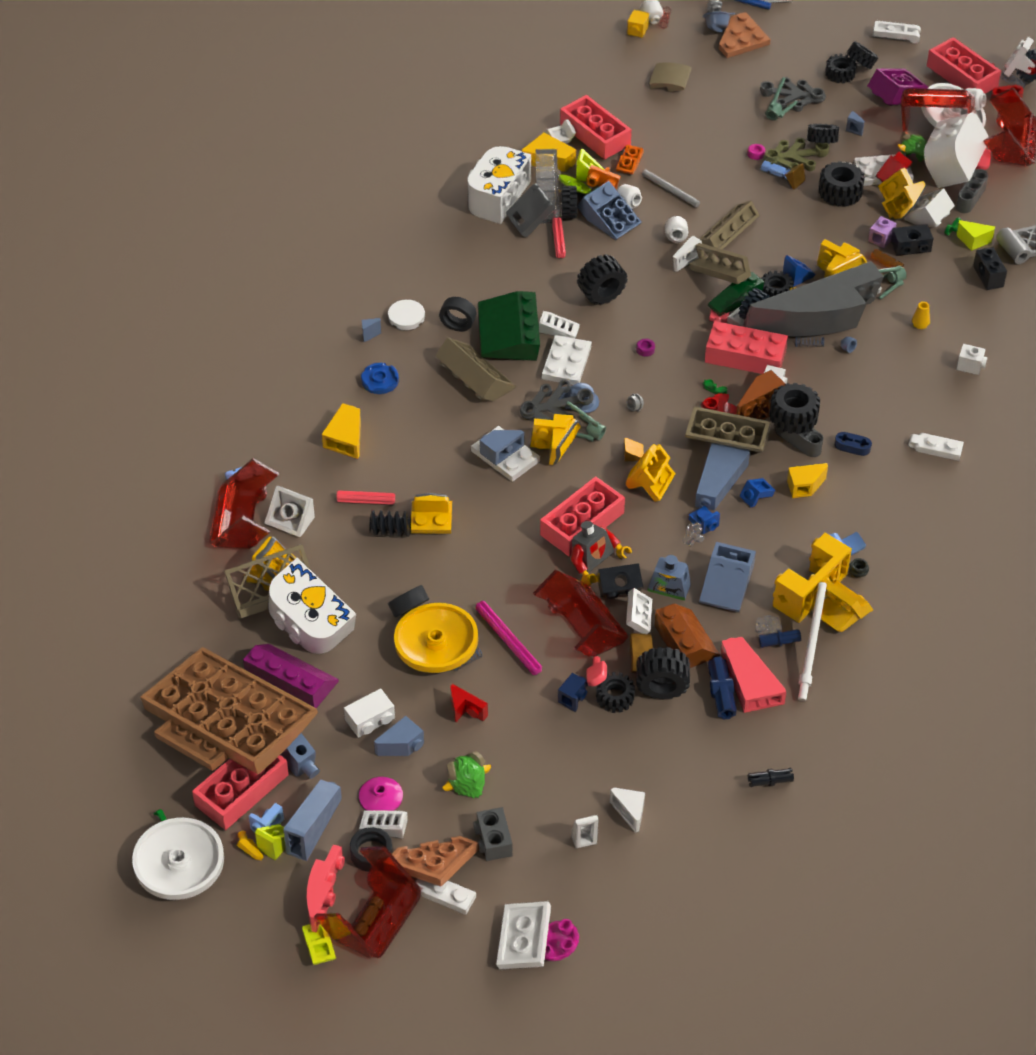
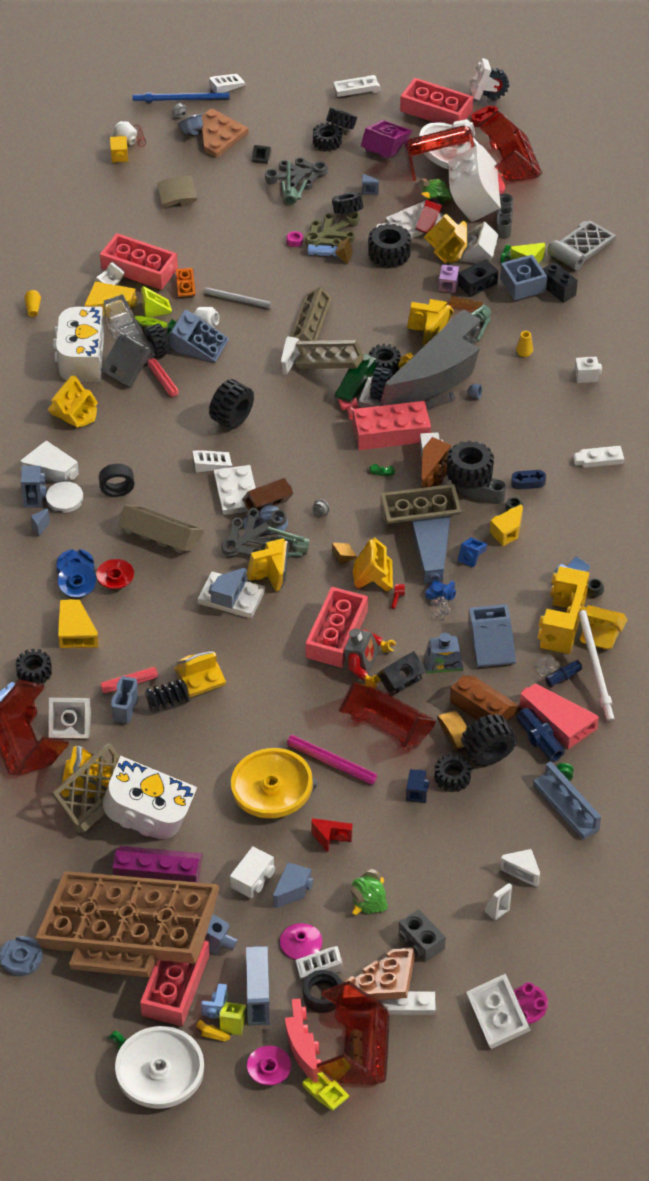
camera: 25 degrees left, 0 degrees up
black tyre [388,585,429,617] -> none
dark green slope [477,291,540,361] -> none
orange hips [586,165,621,190] -> none
coral piece [586,656,607,687] -> none
white bracket [626,588,652,634] -> none
magenta tile [636,339,655,357] -> none
white head [665,216,688,243] -> none
red plate [701,394,737,415] -> none
black pin [748,768,794,787] -> none
blue slope [783,255,816,287] -> none
none -> sand blue tile [0,936,43,976]
none -> black tyre [16,649,52,686]
none -> white slope [20,441,79,483]
none -> sand blue brick [21,466,47,508]
none -> yellow cone [24,290,41,317]
none -> yellow piece [48,376,98,428]
none -> blue dish [58,563,96,598]
none -> red dish [96,559,135,589]
none -> sand blue brick [111,676,138,724]
none -> reddish brown brick [242,478,294,515]
none -> dark pink dish [247,1046,291,1086]
none -> pearl dark grey slope [251,145,271,163]
none -> red hand [391,584,405,609]
none -> sand blue brick [500,254,547,301]
none -> pearl dark grey plate [505,497,523,511]
none -> sand blue fence [533,762,601,840]
none -> green bush [556,763,574,781]

